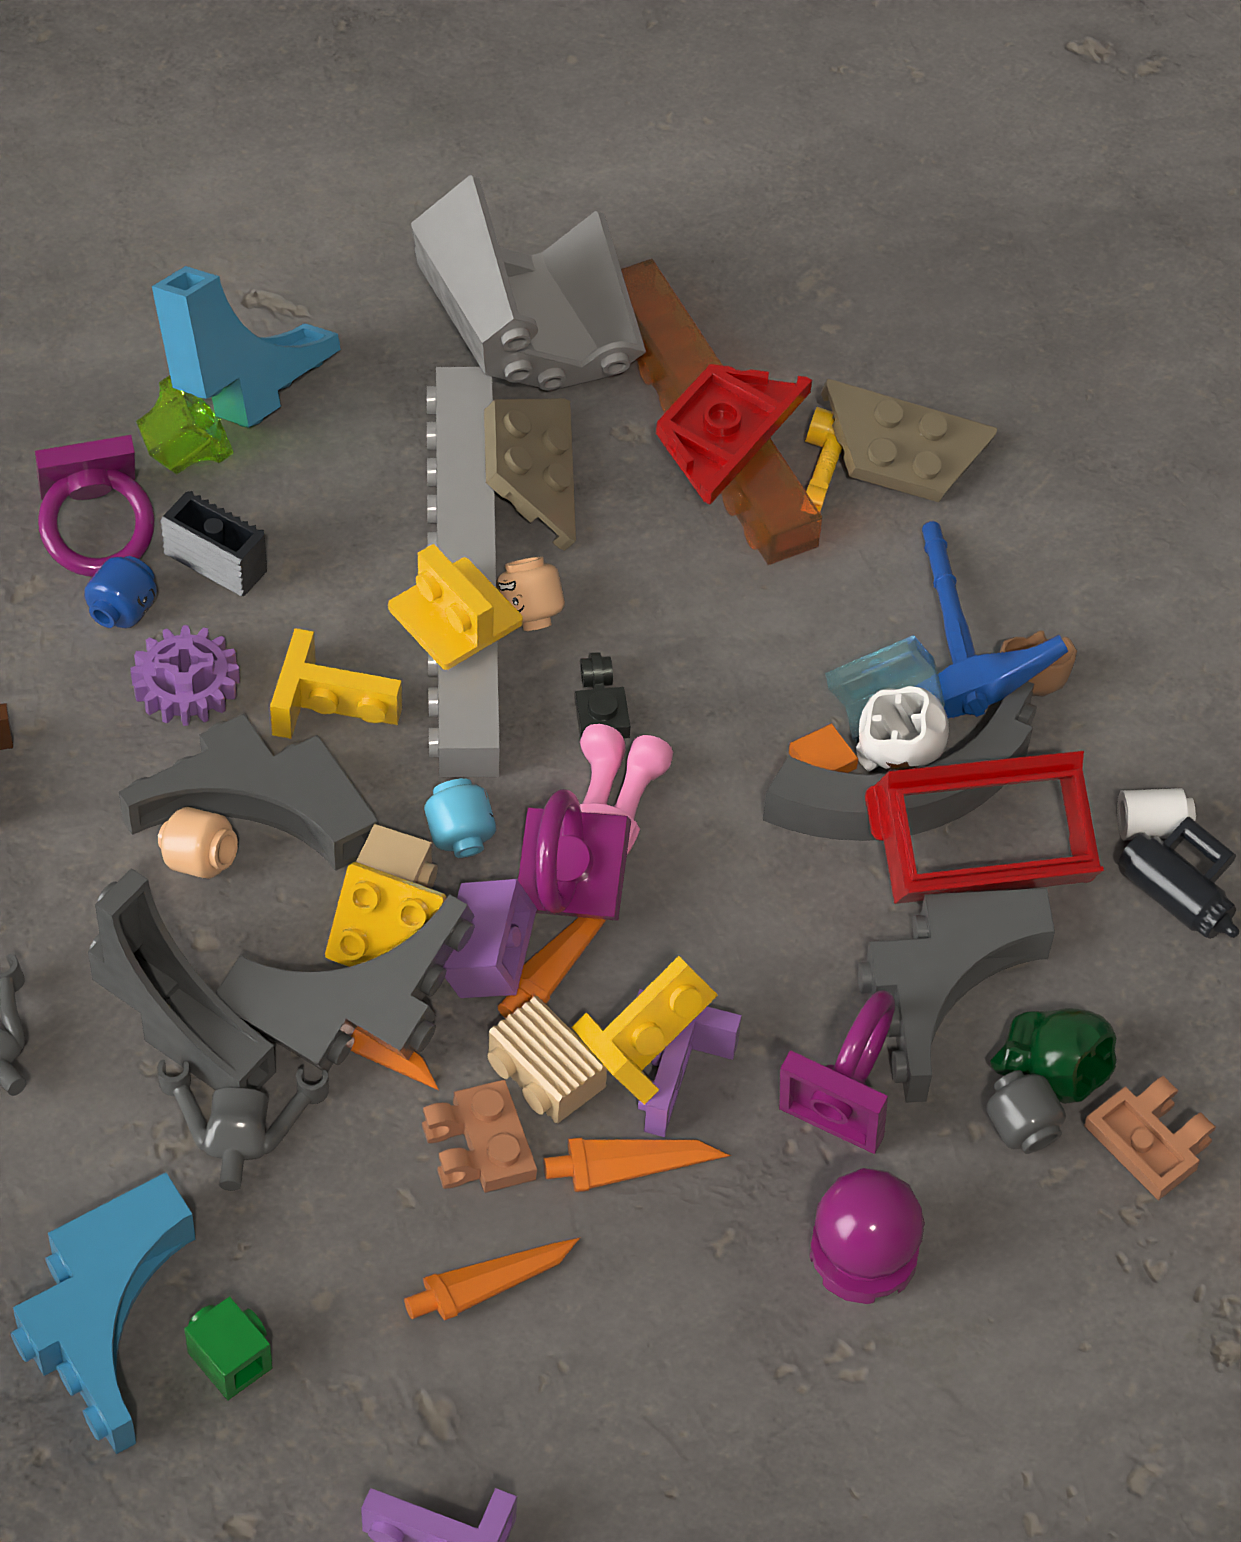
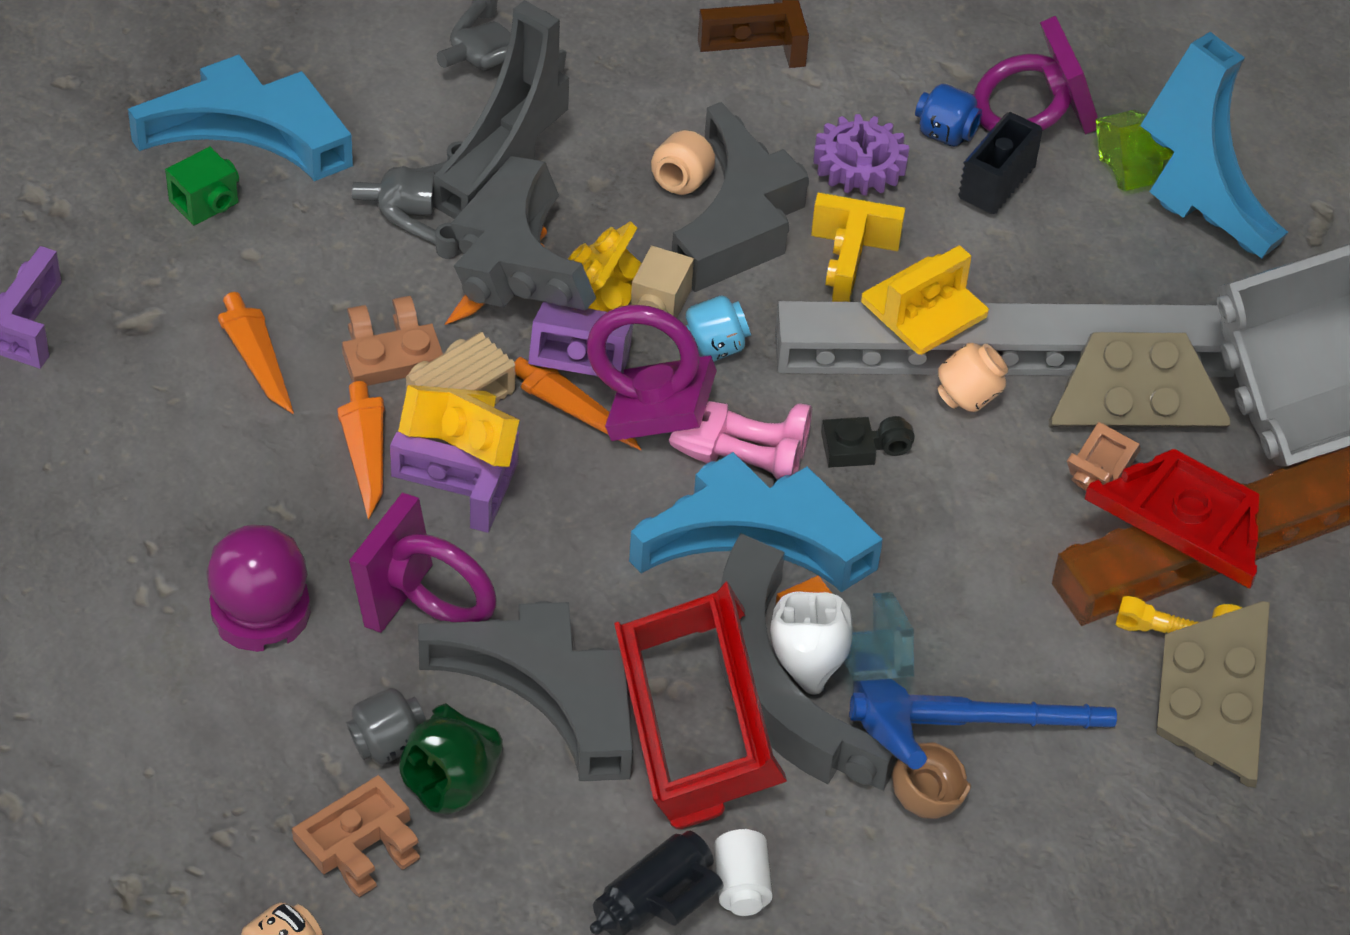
camera: 90 degrees right, 5 degrees down
none -> dark azure arch [629,452,883,592]
none -> nougat bracket [1067,422,1141,491]

